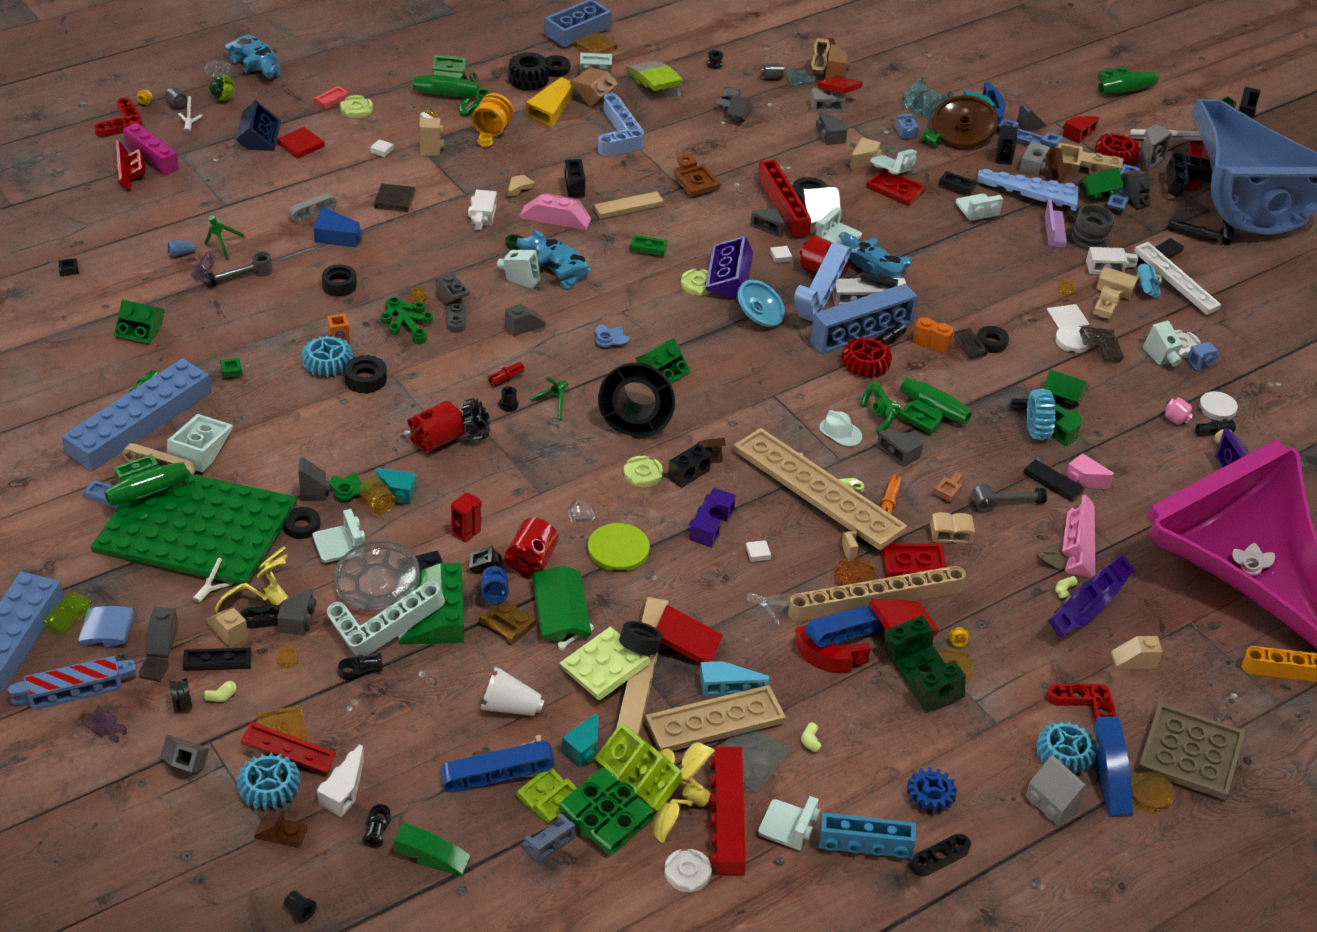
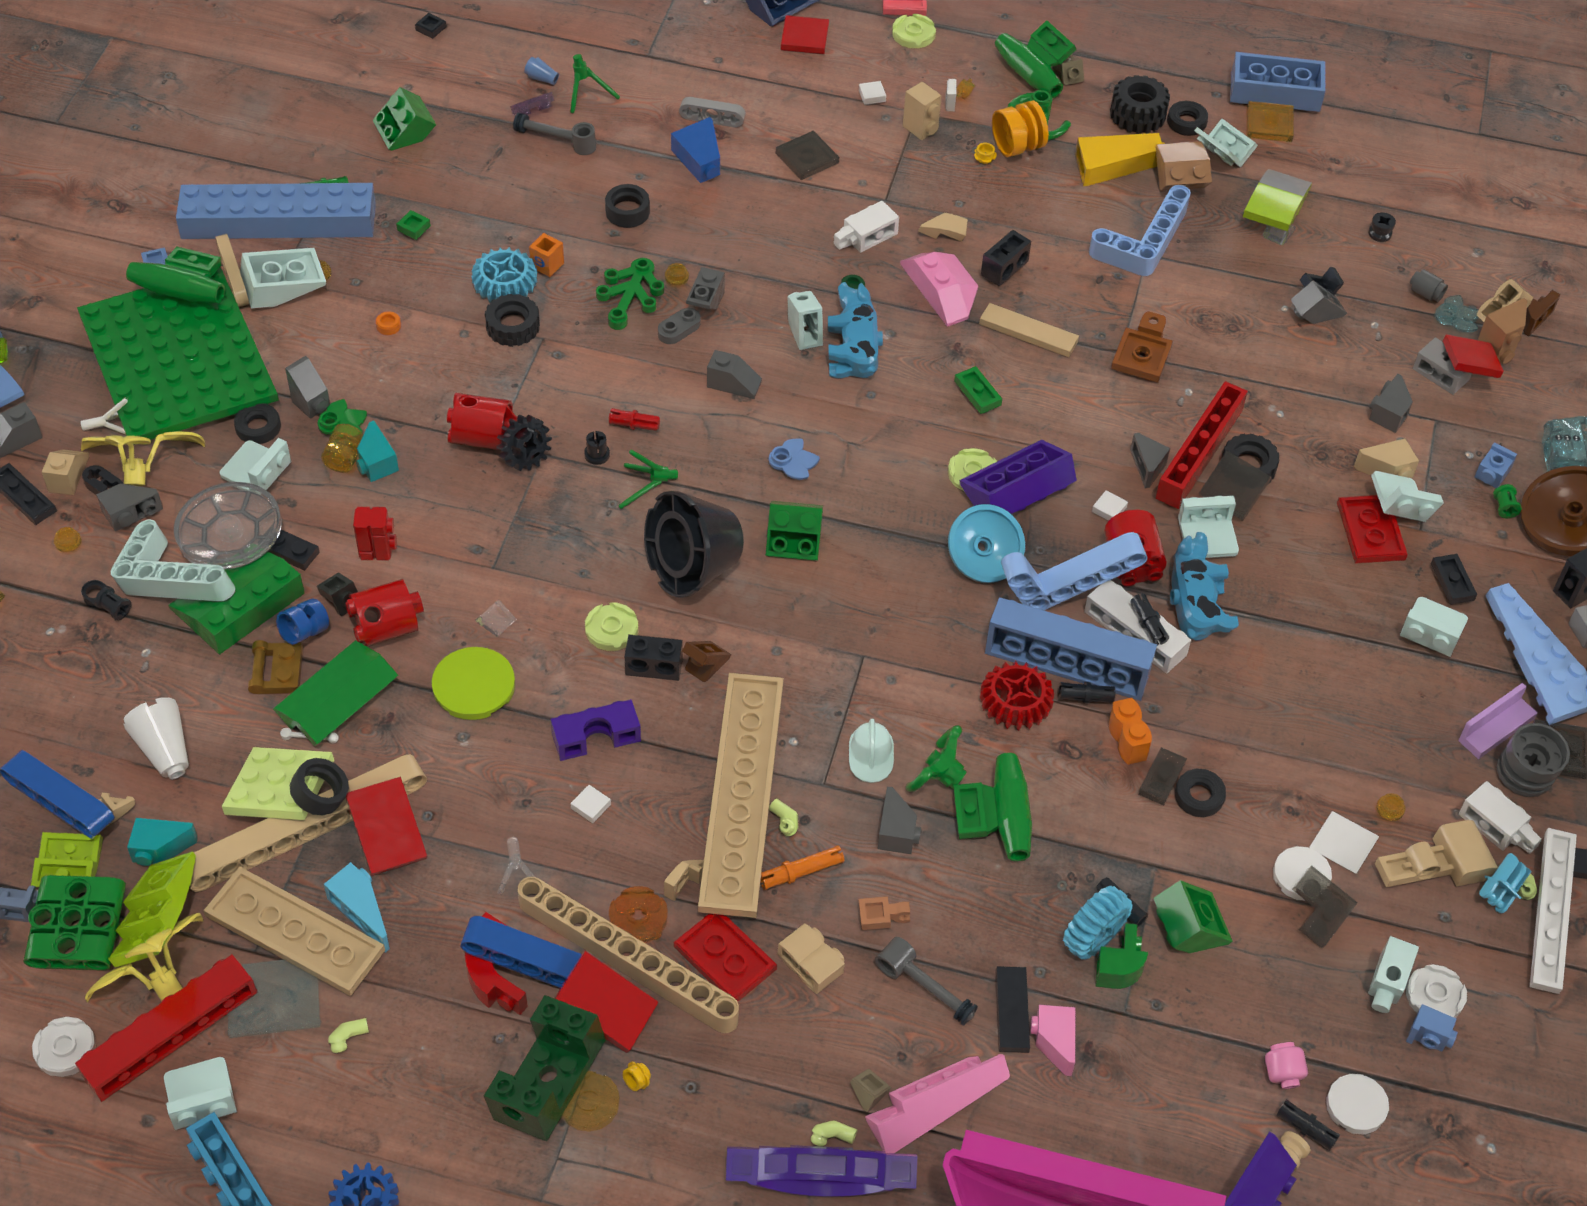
camera: 50 degrees right, 10 degrees up
none -> orange tile [376,312,401,335]

